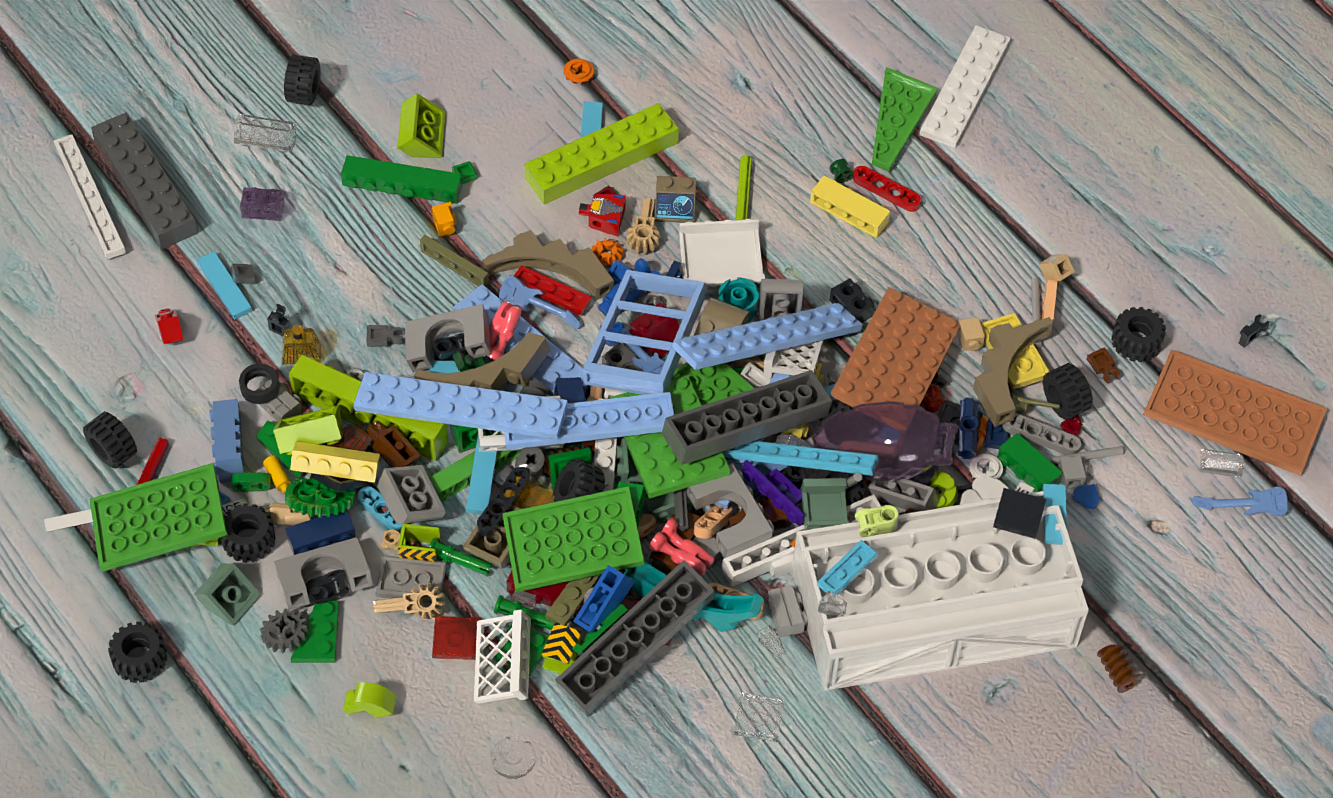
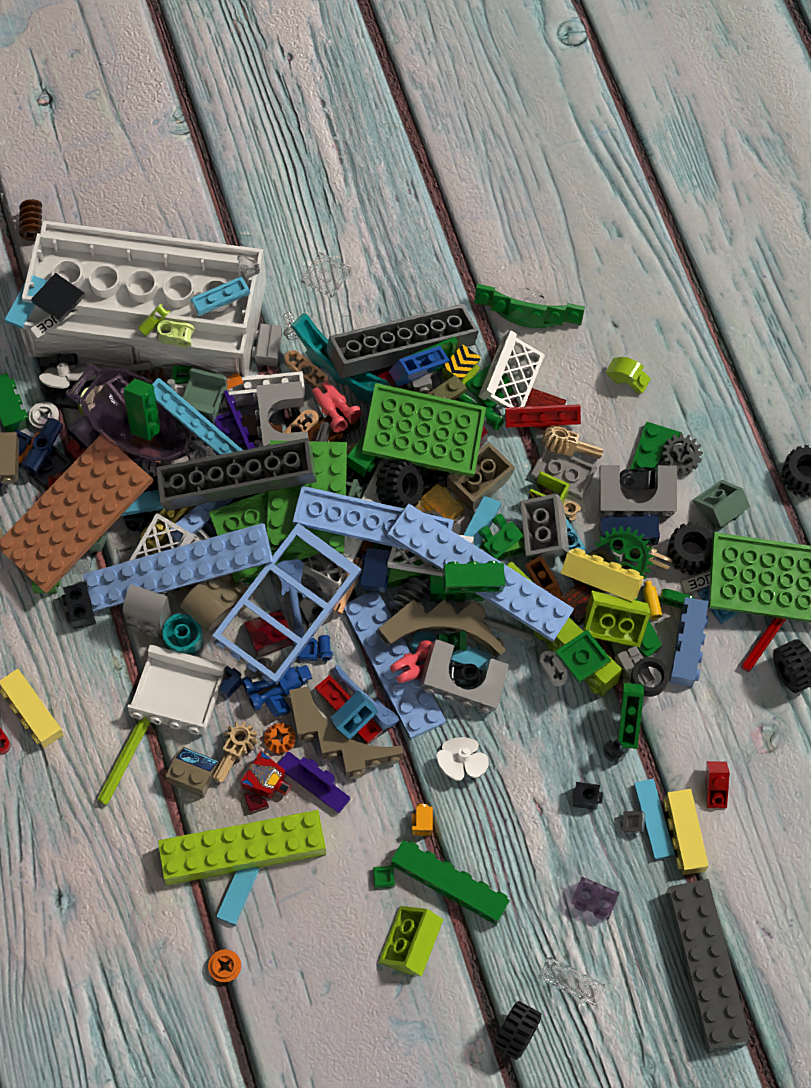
camera: 160 degrees left, 10 degrees up
white plate [54,135,126,259] -> none
clear yellow torso [282,325,321,365] -> none
flat silver plate [366,325,402,347] -> none
olive plate [420,235,489,287] -> none
green pin [429,538,493,576] -> none
black beam [477,467,530,536] -> none
dark green wheel [829,159,853,183] -> none
none -> green brick [123,379,161,441]
none -> lime bar [138,303,170,336]
none -> dark purple bracket [278,752,351,813]
none -> blue pin [318,635,333,661]
none -> dark azure brick [331,690,378,739]
none -> white piece [436,737,489,781]
none -> green brick [442,561,505,593]
none -> green piece [474,284,585,328]
none -> green plate [477,513,524,559]
none -> red plate [505,404,581,428]
none -> green plate [555,630,611,684]
none -> black brick [572,782,603,810]
none -> green brick [617,683,644,749]
none -> light yellow brick [663,789,709,875]

